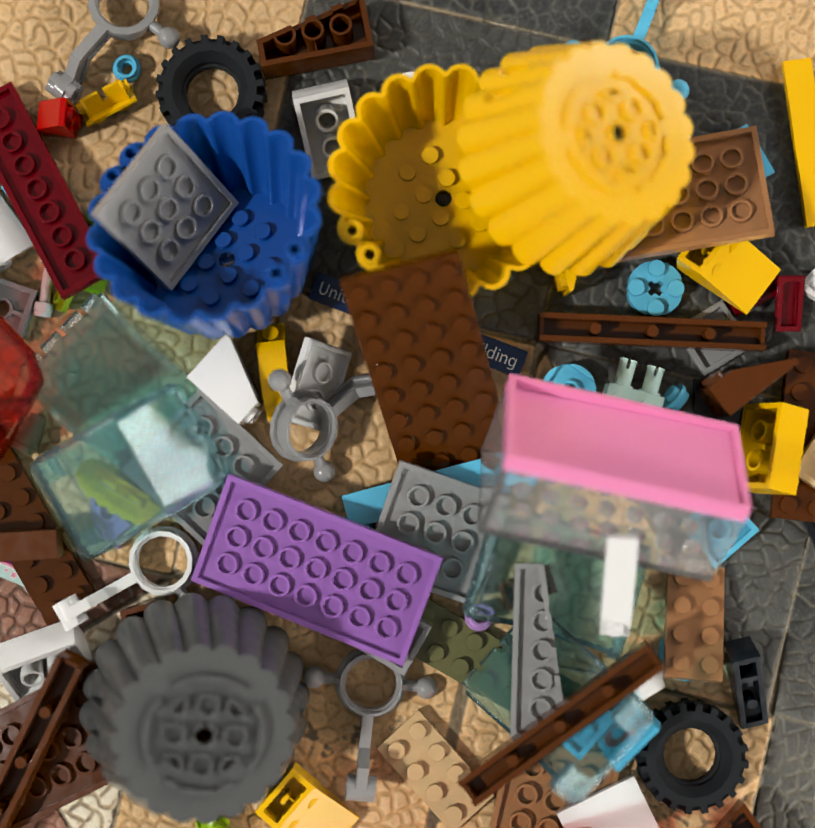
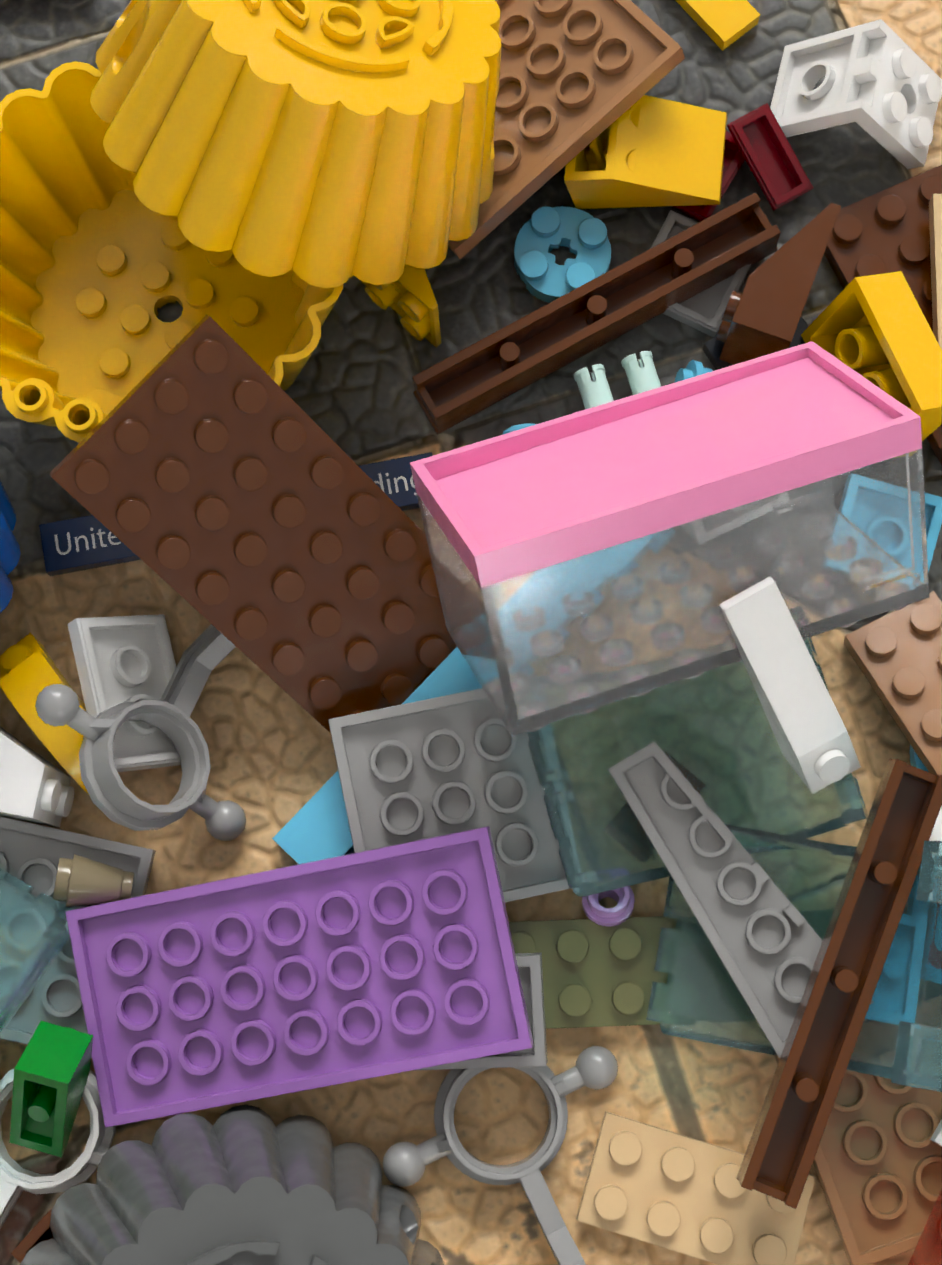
camera: 30 degrees left, 10 degrees down
none -> green slope [9,1021,93,1158]
none -> dark tan cone [53,854,134,907]

